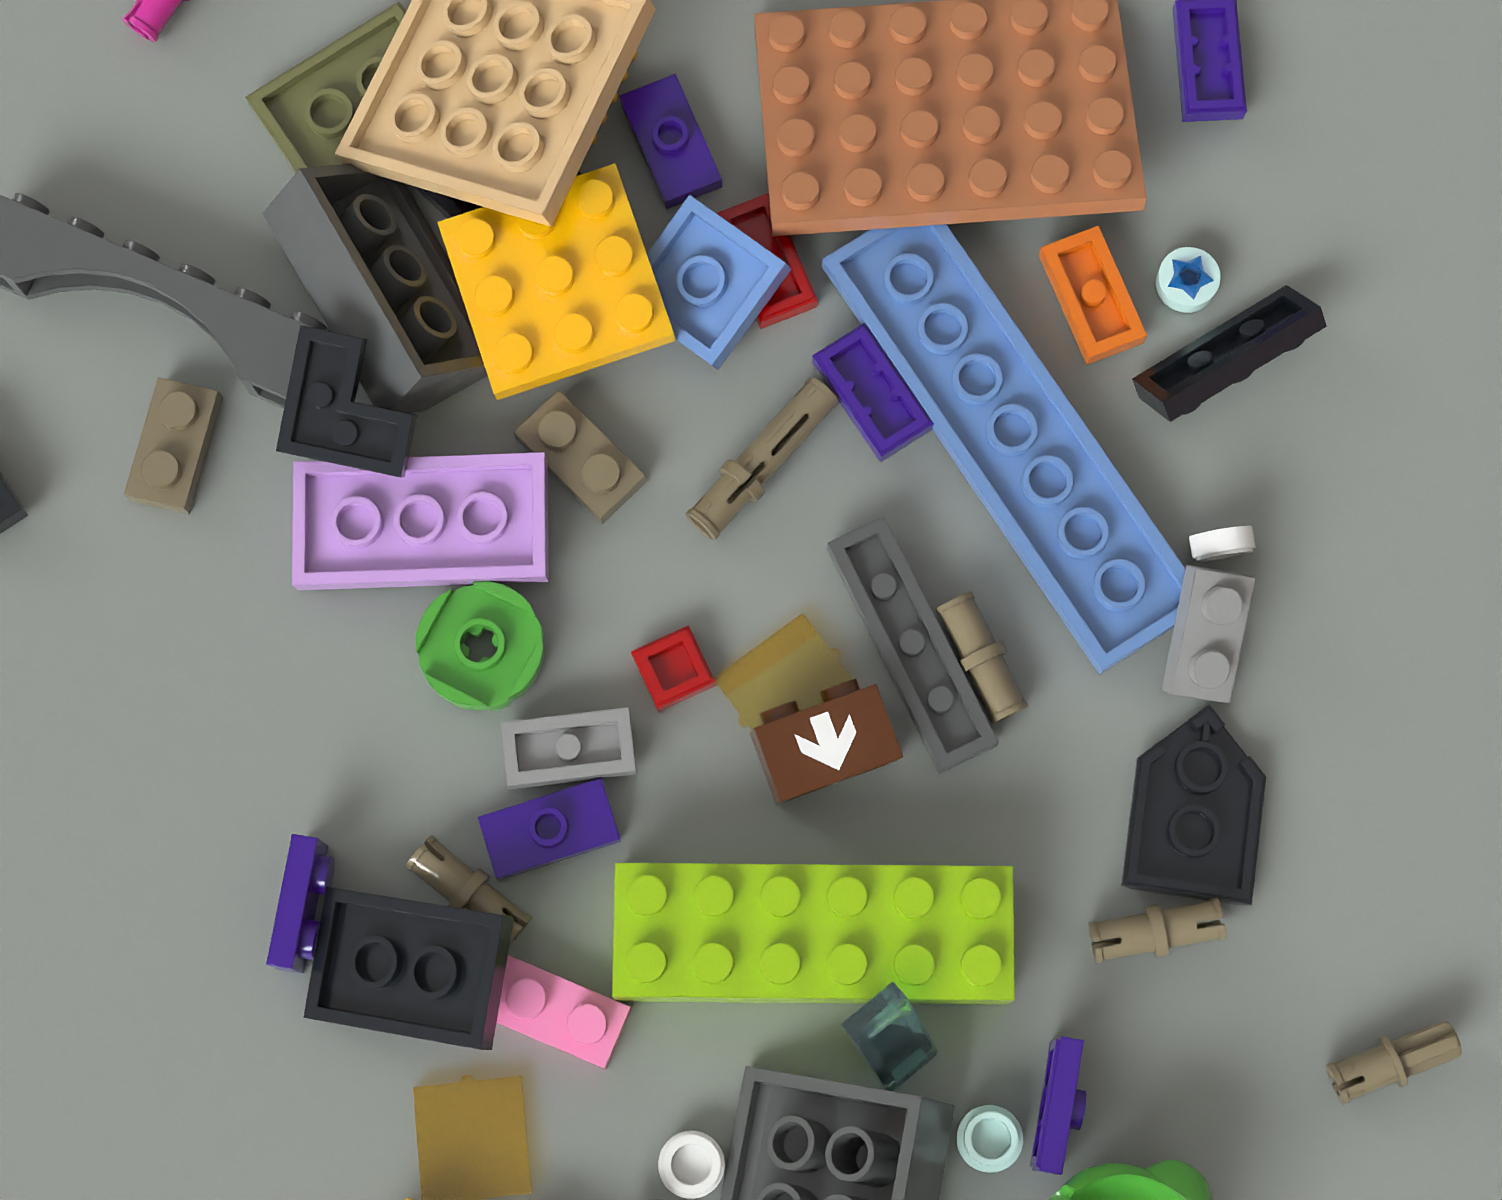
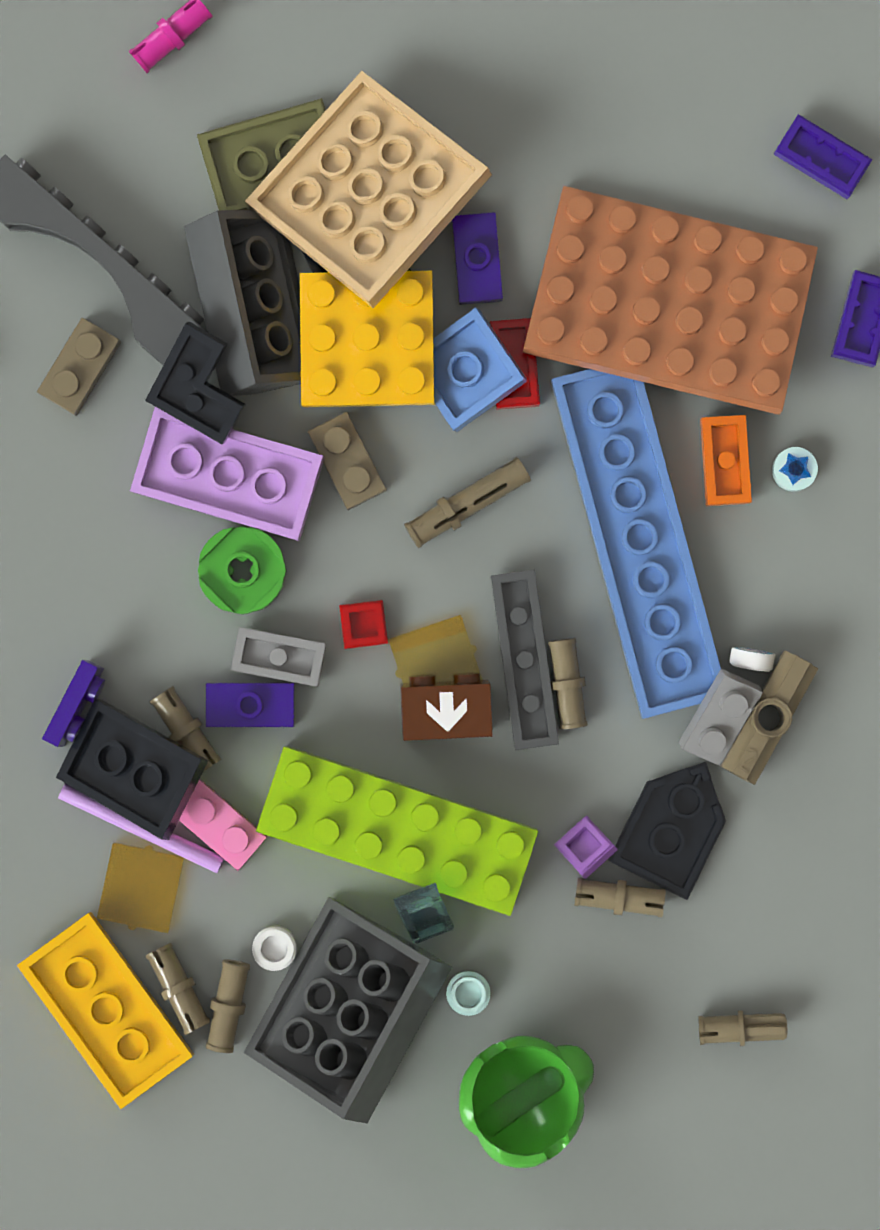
camera: 15 degrees right, 10 degrees up
dark purple plate [812,323,934,463] -> none
dark purple plate [1030,1036,1087,1175] -> none
black plate [1132,285,1327,422] -> none
none -> lavender bar [58,783,224,873]
none -> medium lavender tile [554,815,618,879]
none -> dark tan piece [720,650,818,785]

